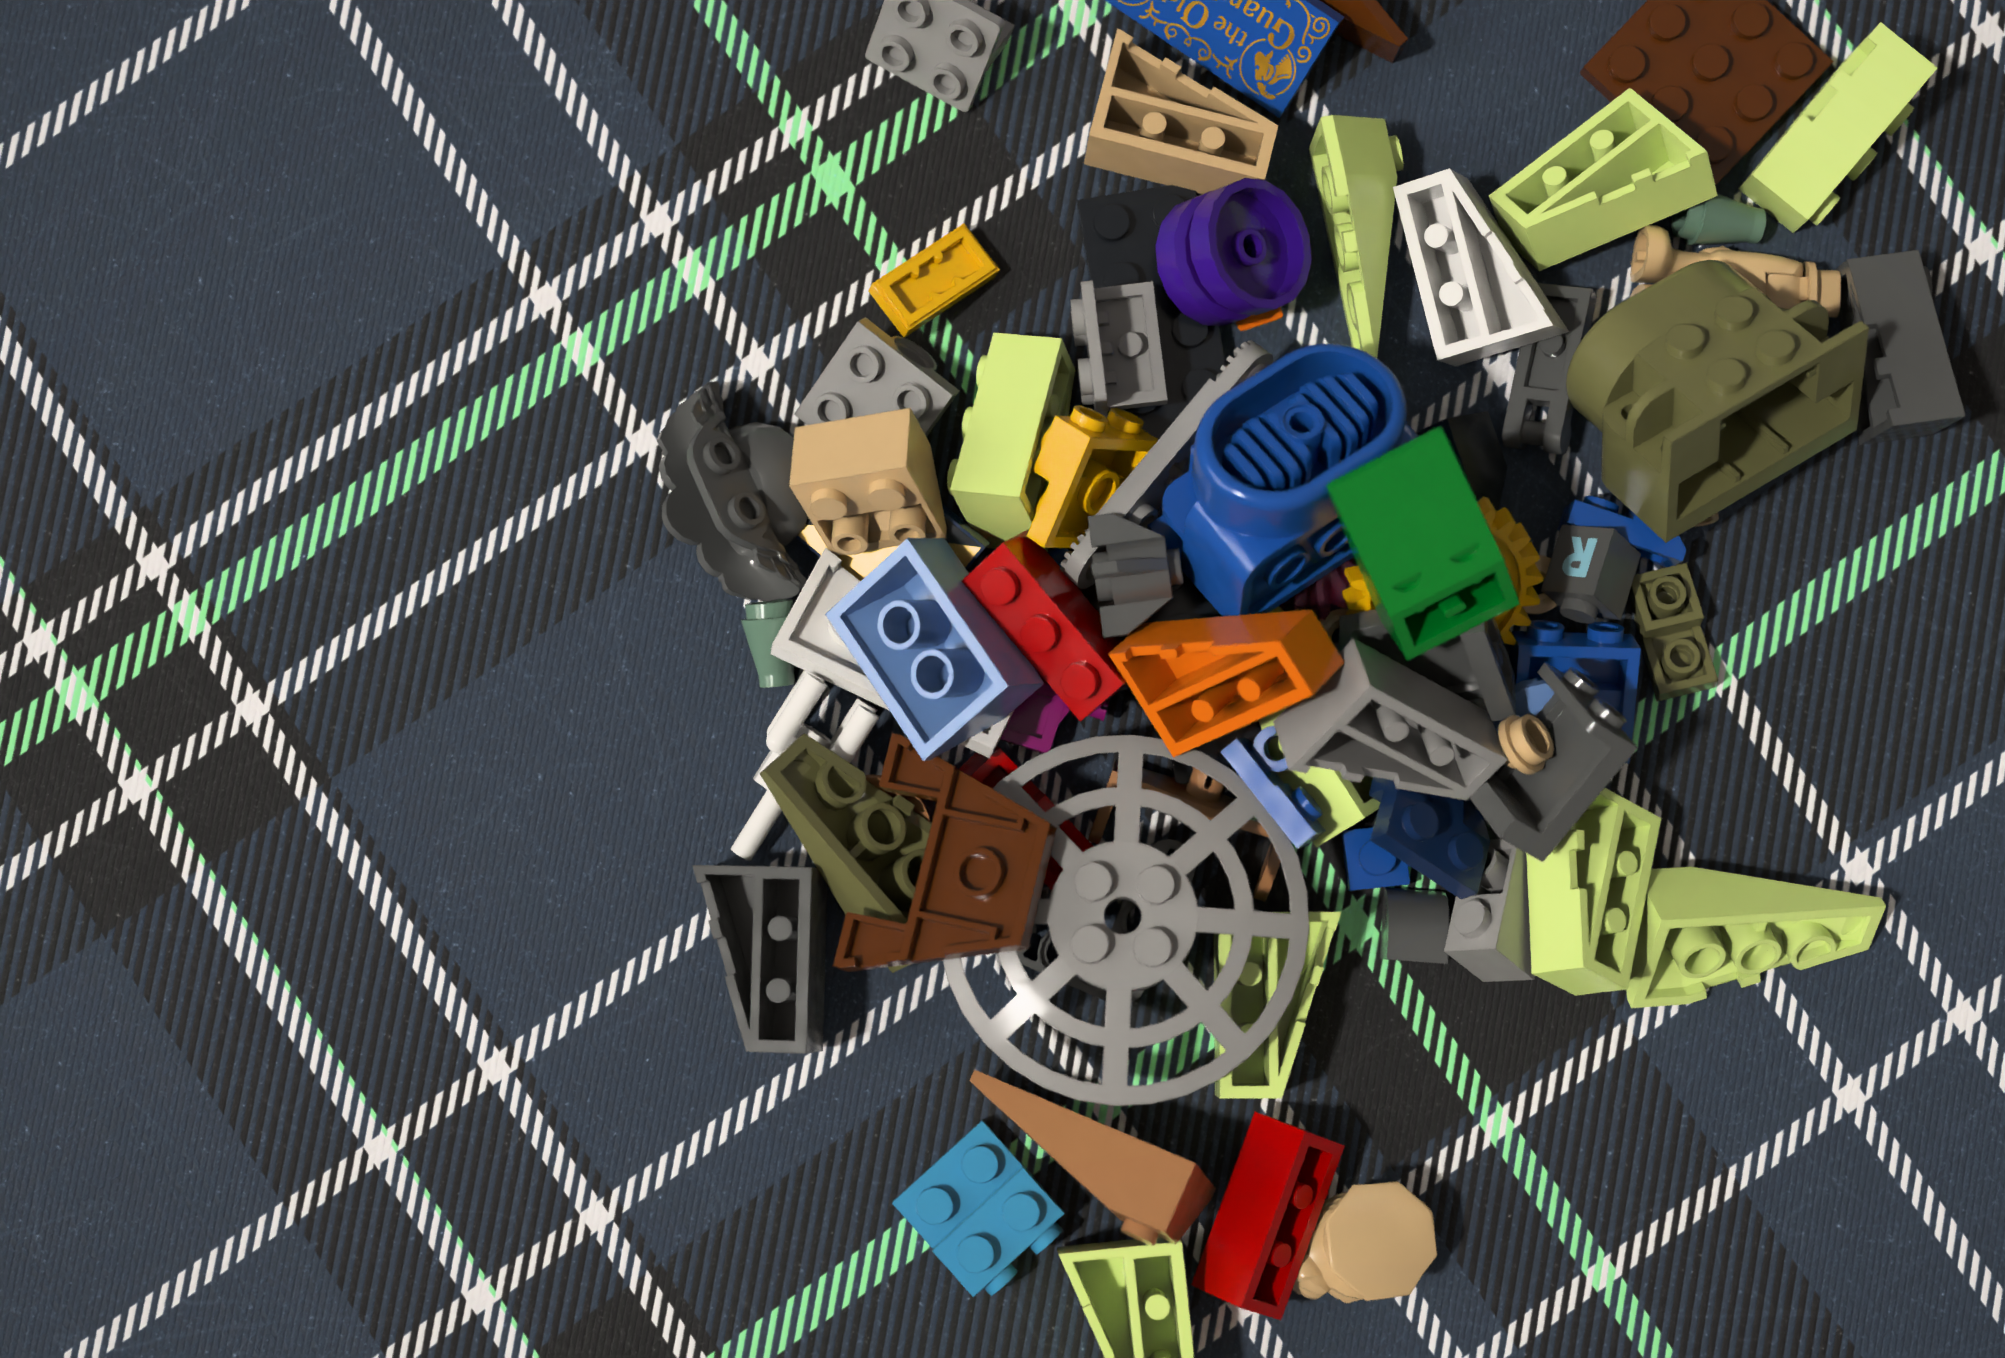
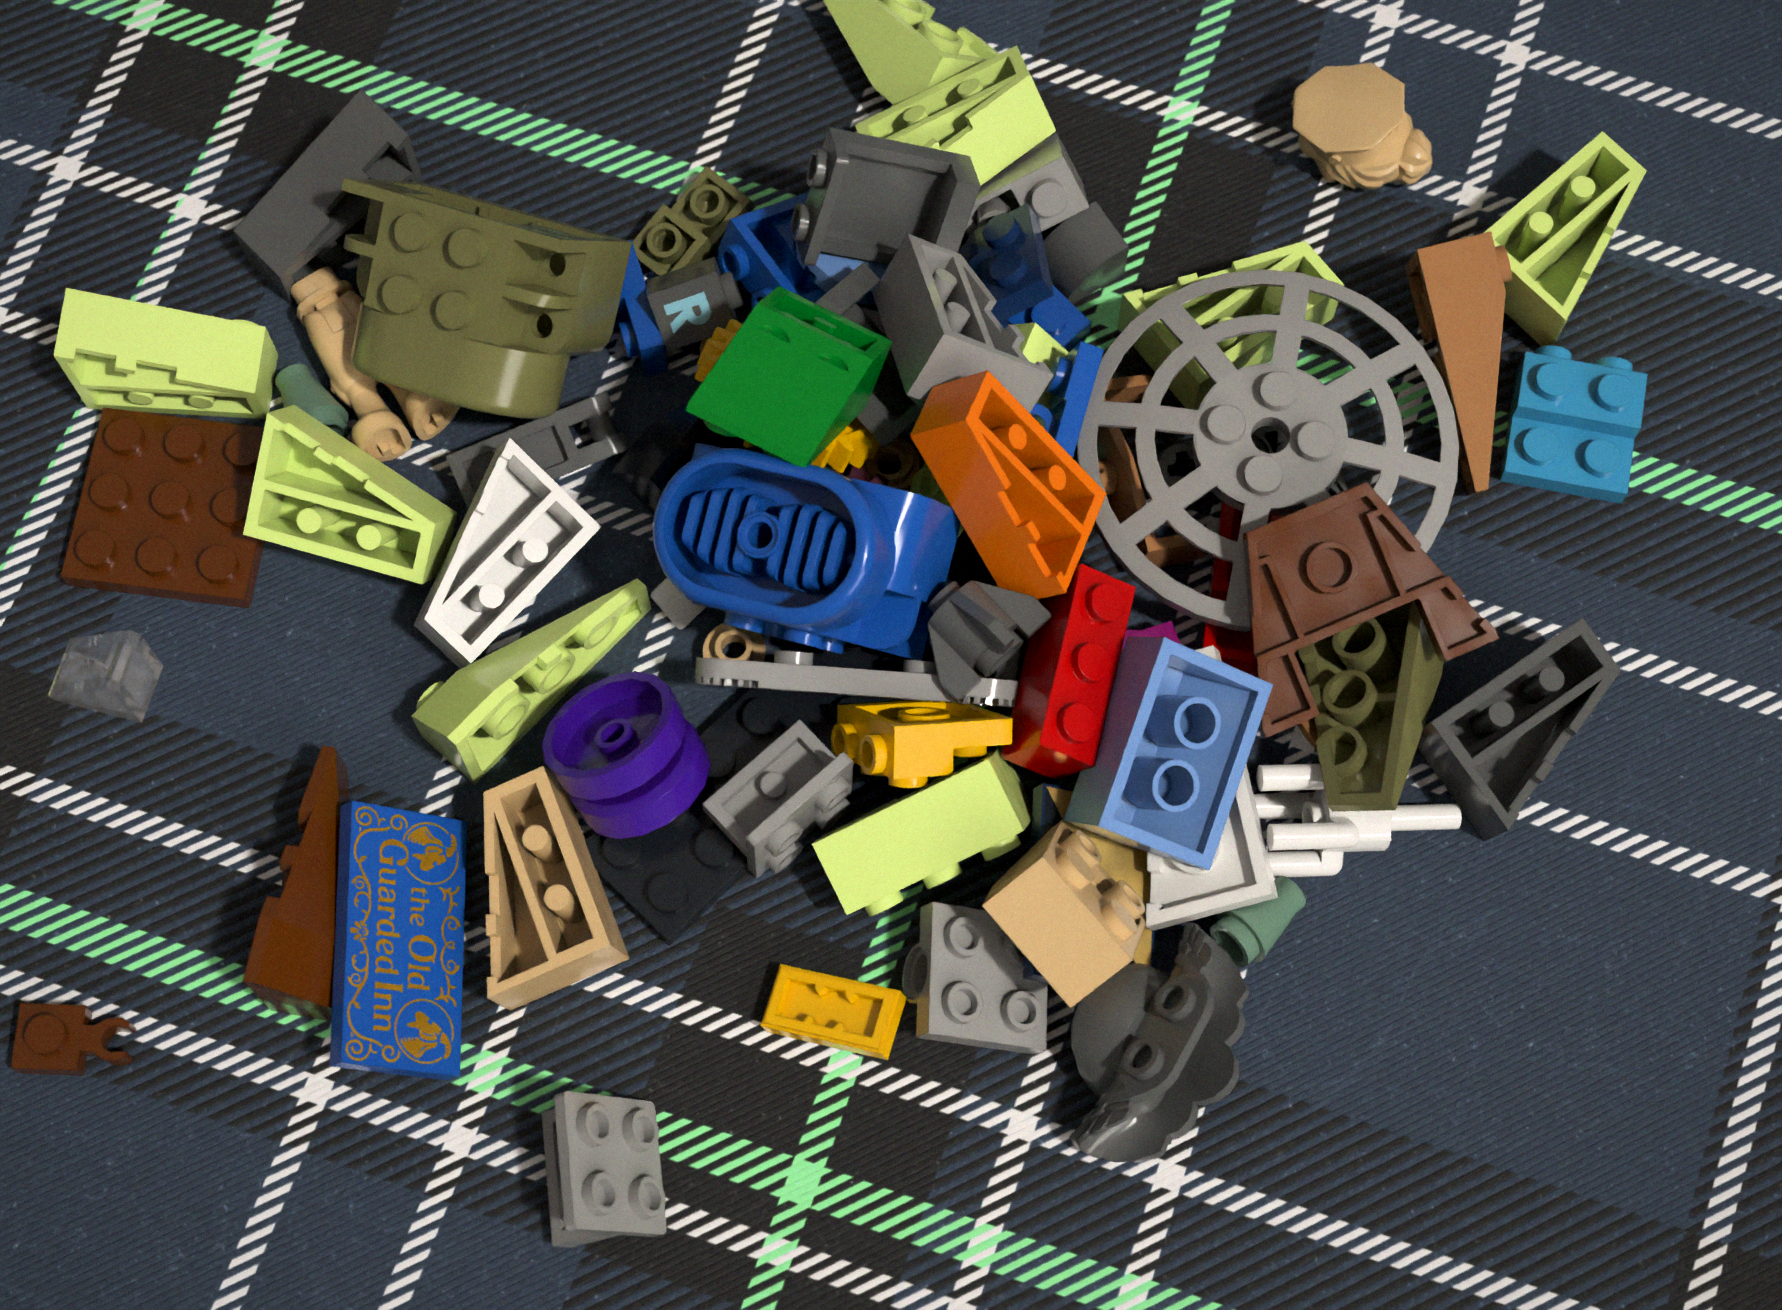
camera: 125 degrees left, 15 degrees down
red brick [1191,1111,1345,1320] -> none
tan plate [1498,714,1554,775] -> none

